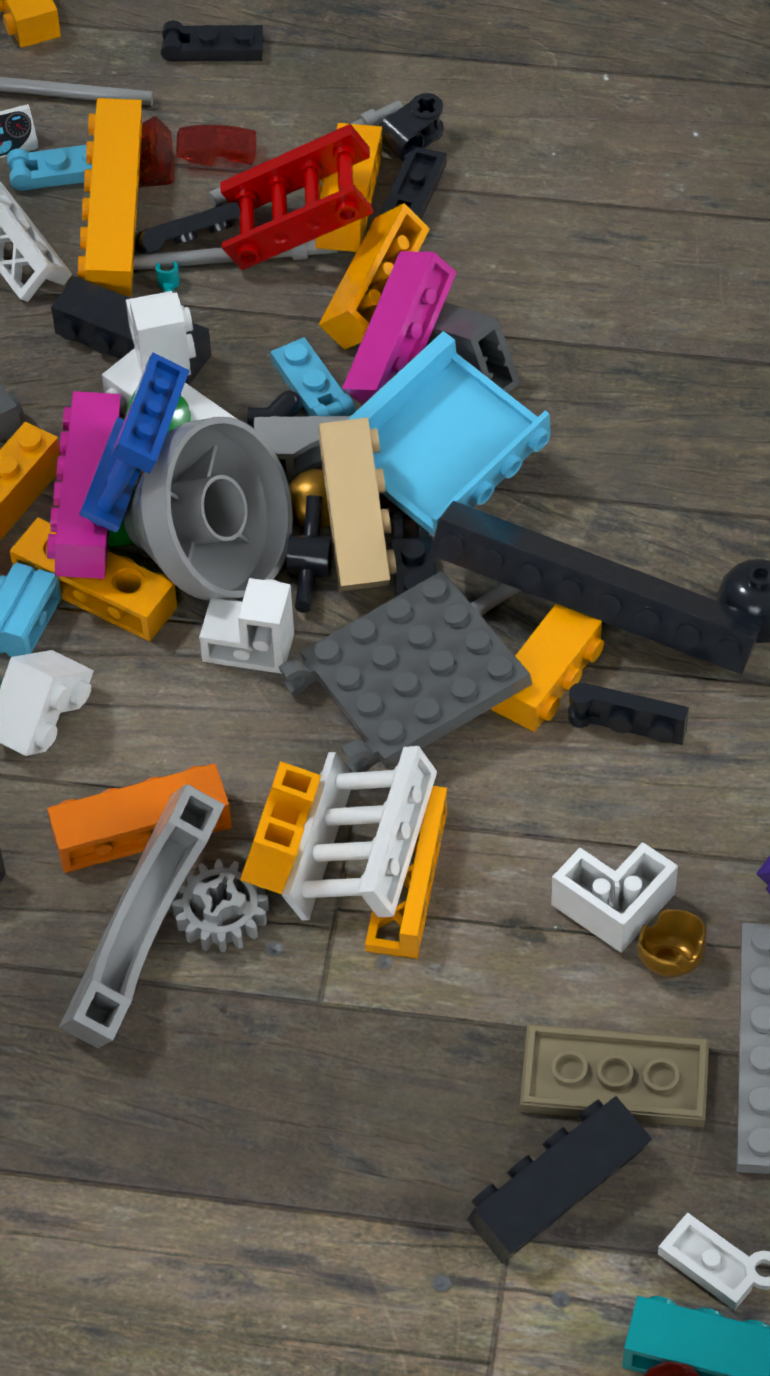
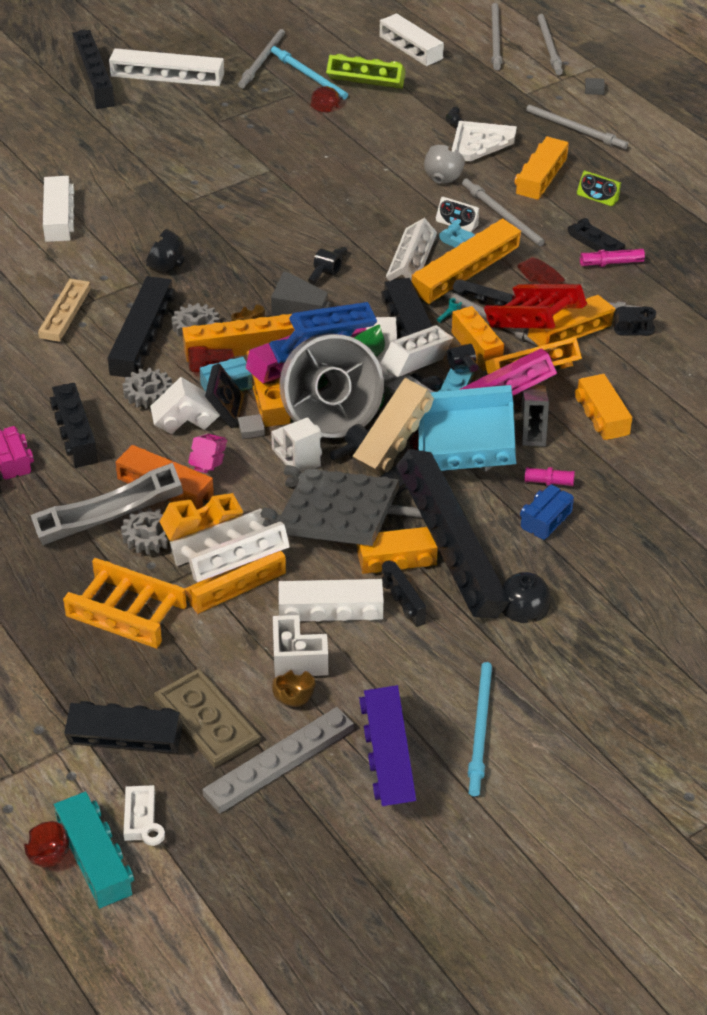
camera: 45 degrees right, 10 degrees down
white brick [126,291,196,375] -> none
clear red slope [138,116,175,187] -> none
black plate [379,145,447,219] -> none
none -> light orange fence [63,558,187,649]
none -> dark pink brick [188,433,227,473]
none -> black tile [205,363,244,428]
none -> light grey tile [238,414,265,439]
none -> white brick [279,579,383,621]
none -> white brick [380,325,454,377]
none -> black piece [447,343,478,372]
none -> light orange brick [451,306,504,371]
none -> blue brick [520,484,574,540]
none -> dark pink pin [525,467,575,487]
none -> light orange brick [575,374,632,440]
none -> dark pink pin [580,249,645,267]

